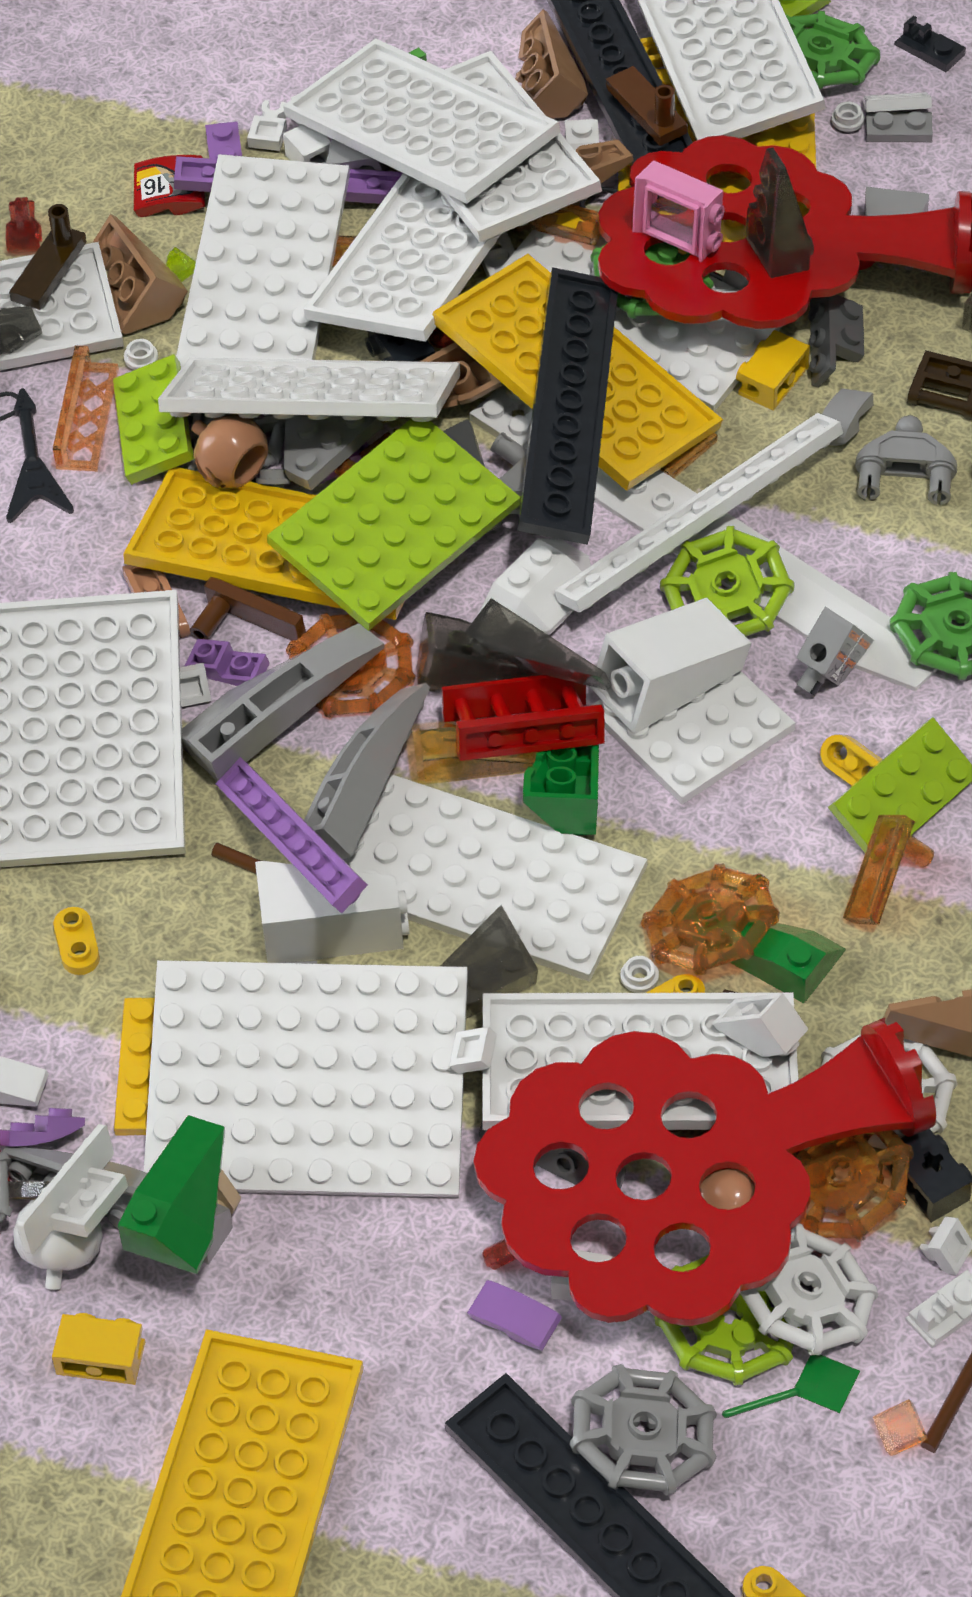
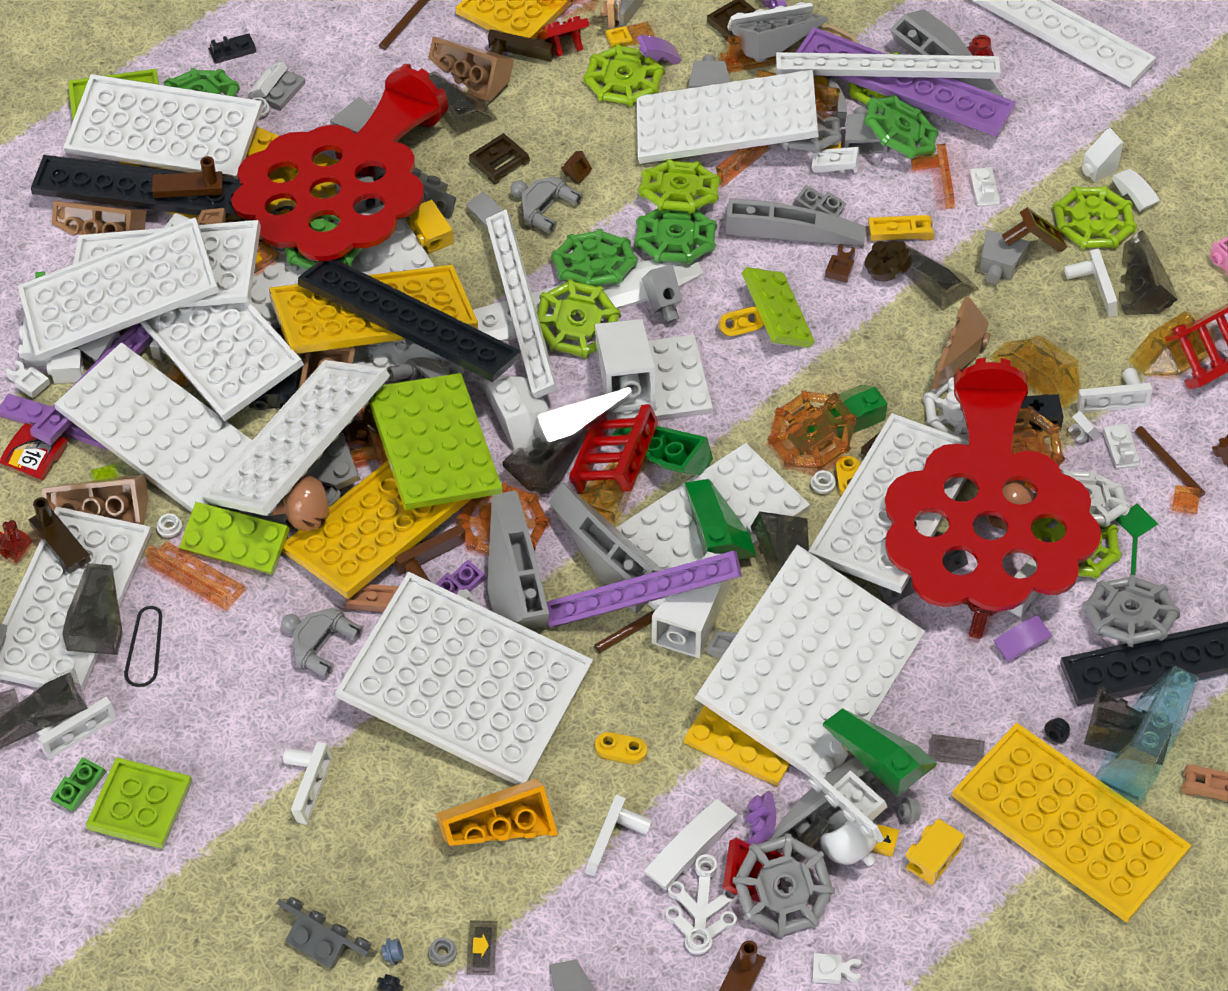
camera: 65 degrees left, 0 degrees up
black piece [6,388,74,523] -> none
white plate [449,1027,497,1074] -> none
bright pink window [632,161,725,262] -> none
white slope [712,993,808,1057] -> none
clear smoke wedge [745,147,814,278] -> none
clear orange piece [843,815,934,925] -> none
none -> light grey connector [281,609,363,678]
none -> bright green plate [551,229,638,286]
none -> green wedge [685,479,756,560]
none -> yellow tile [871,824,899,857]
none -> light grey plate [898,797,921,824]
none -> clear smoke tile [930,734,985,766]
none -> black plate [1044,718,1070,743]
none -> clear smoke wedge [1084,686,1173,765]
none -> clear light blue windscreen [1095,666,1199,806]

